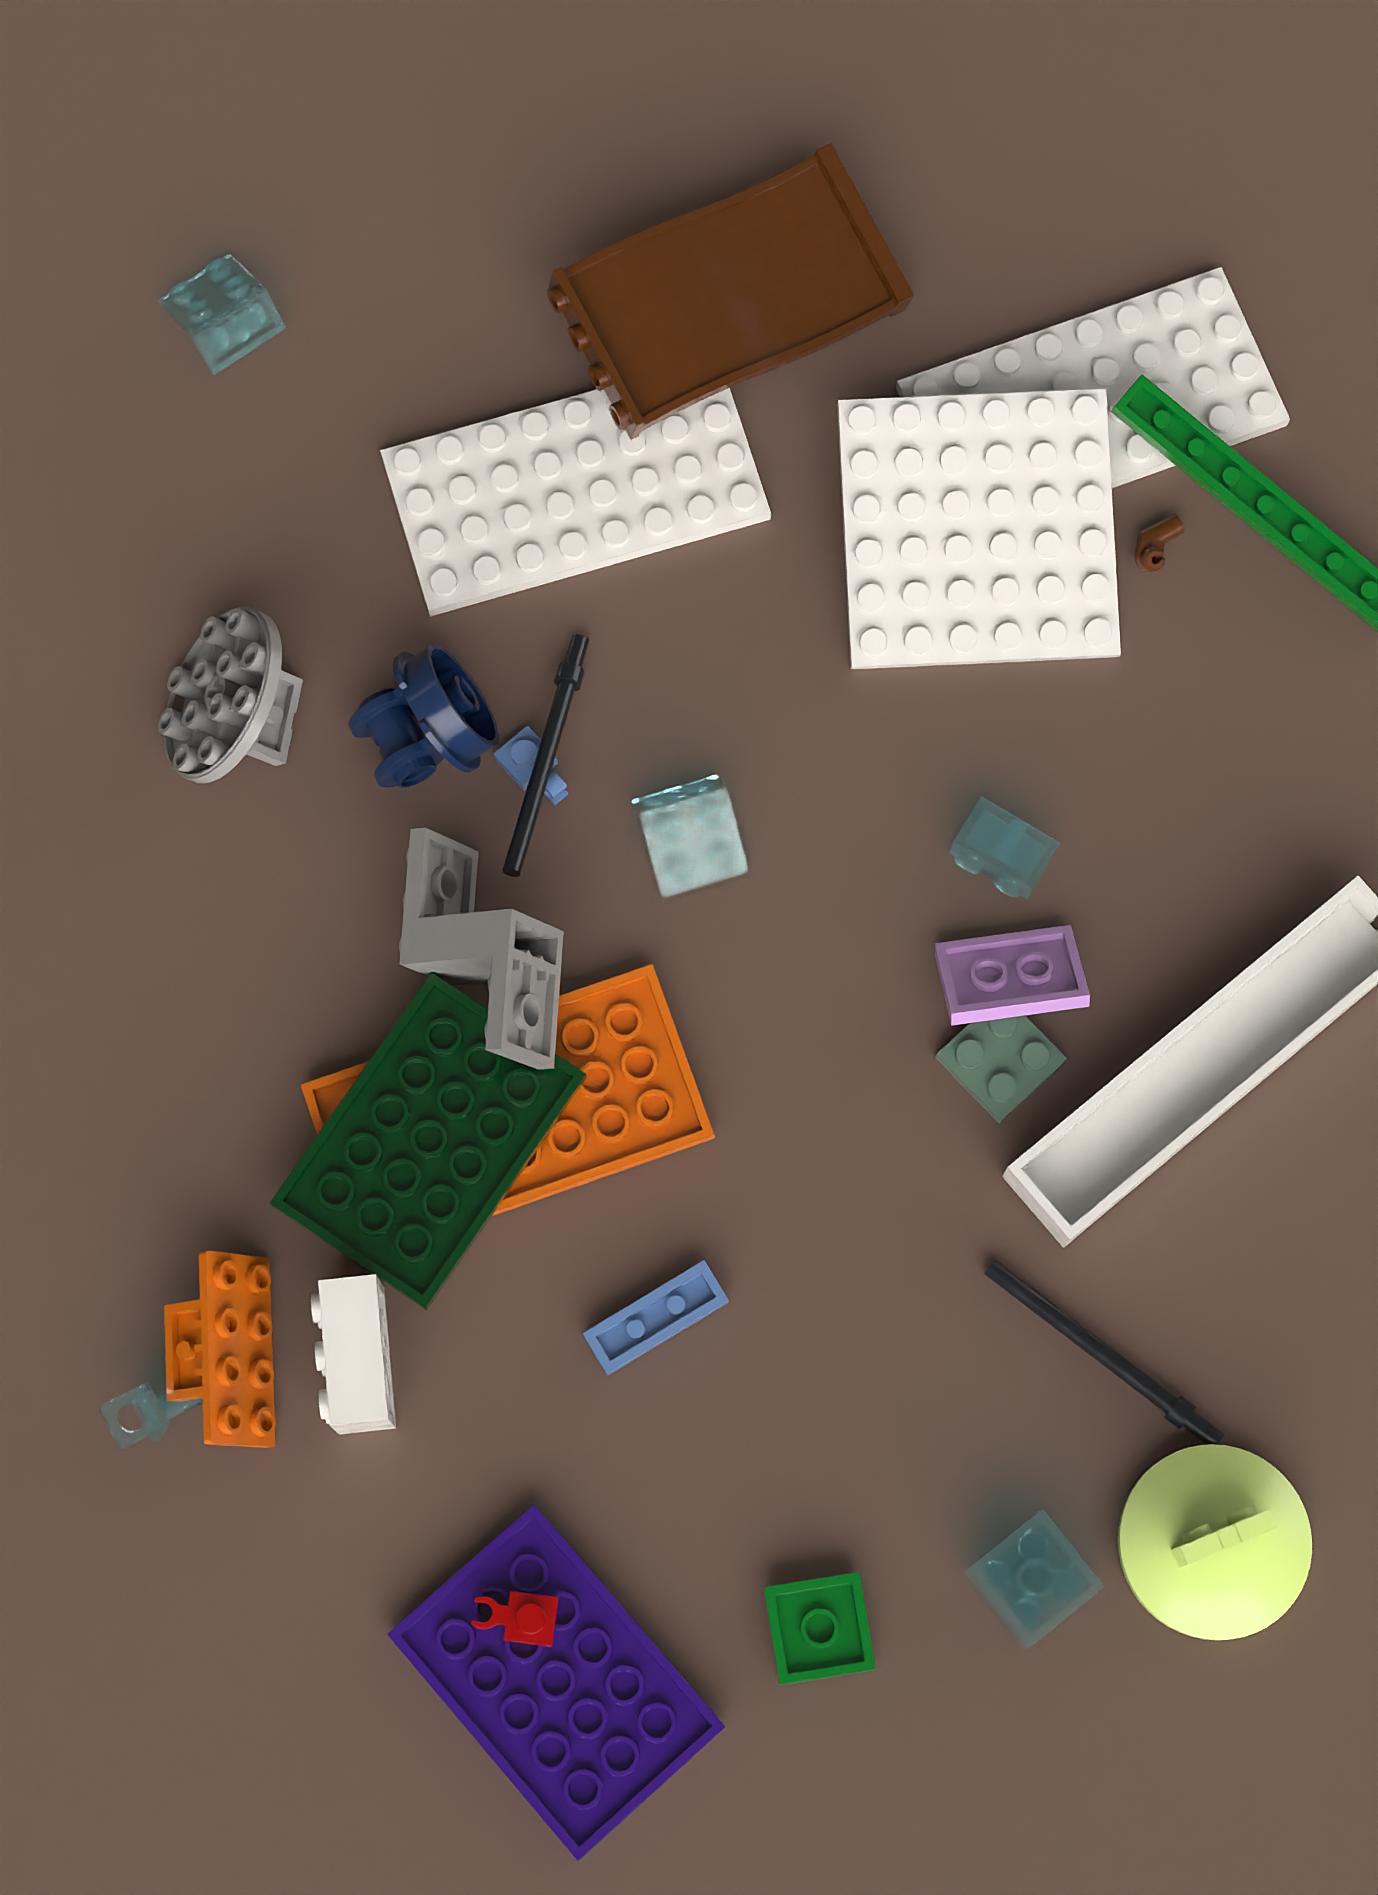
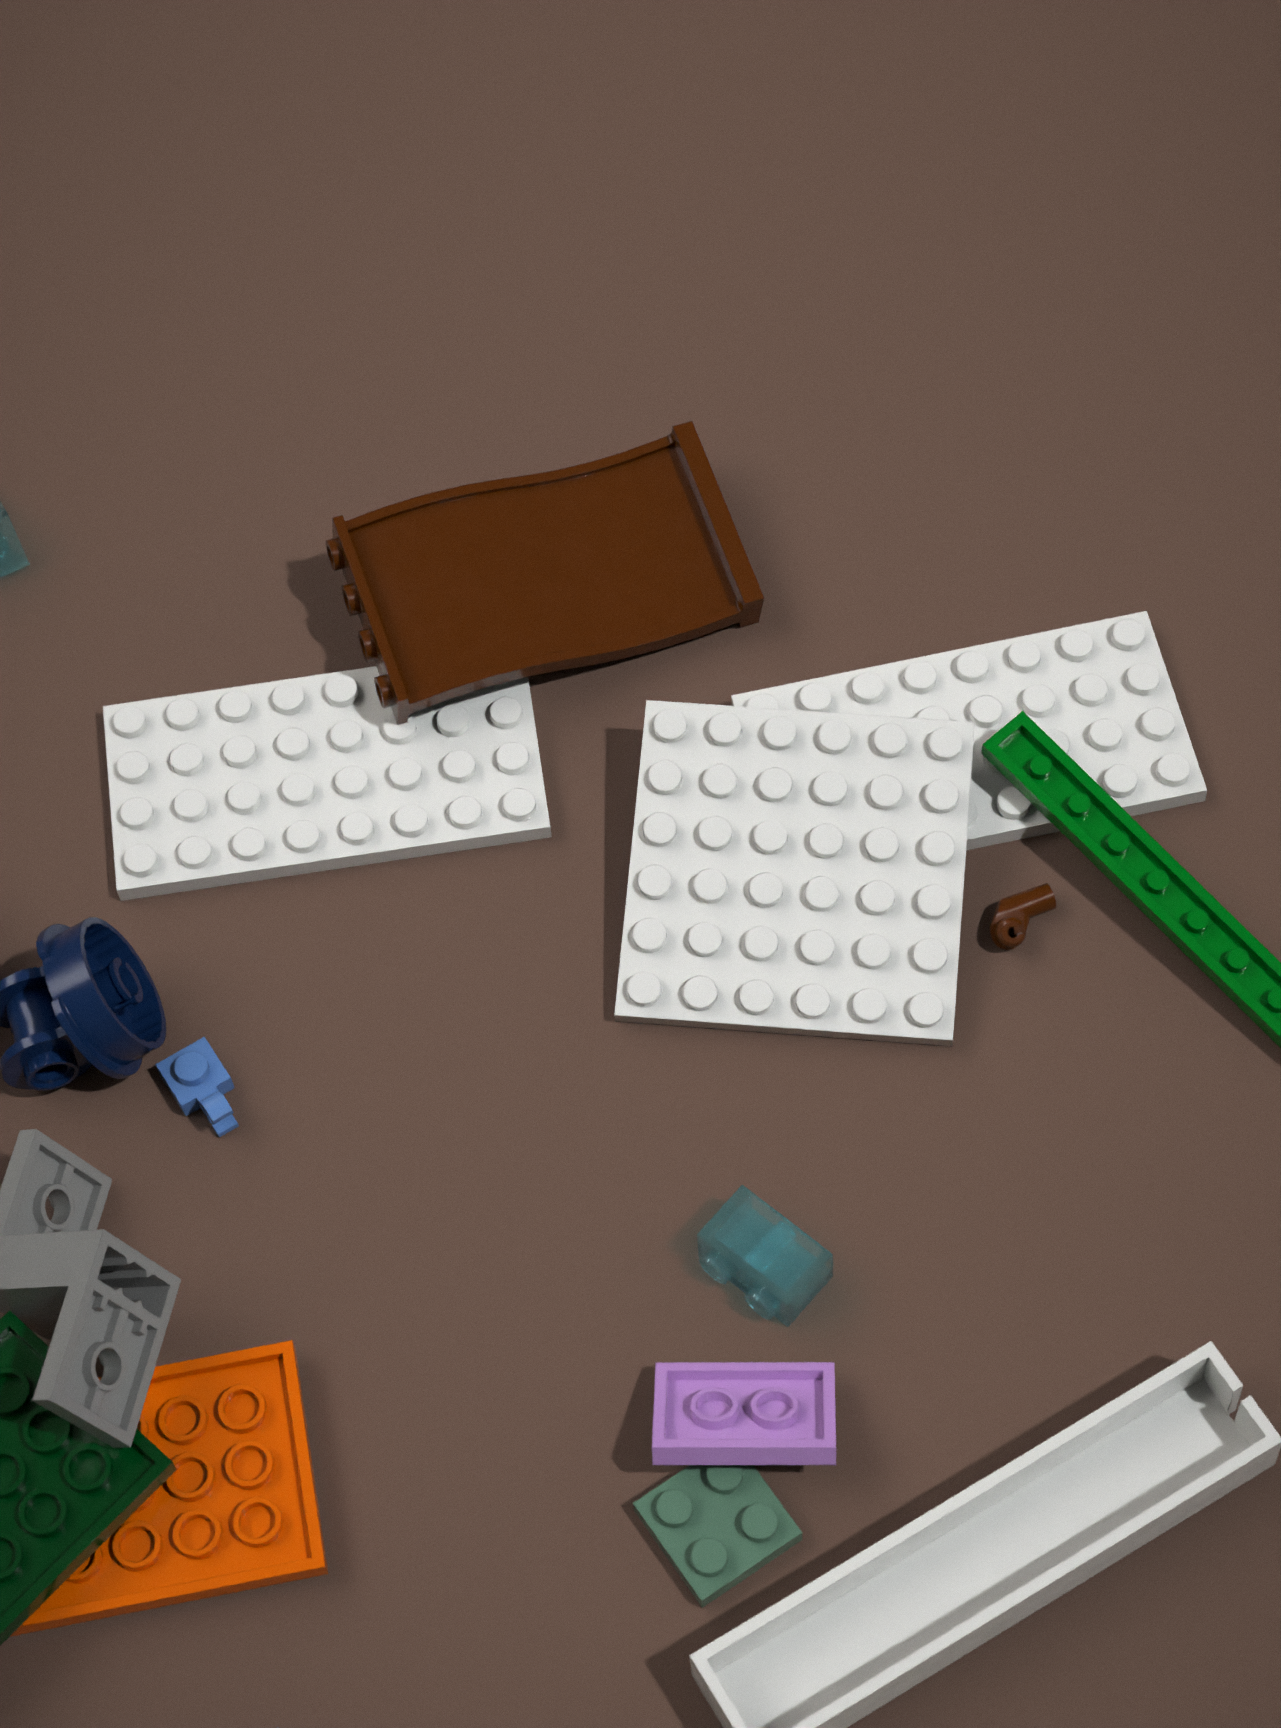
camera: 15 degrees right, 15 degrees down
black bar [502,634,589,877] -> none
clear light blue bracket [631,774,748,897] -> none

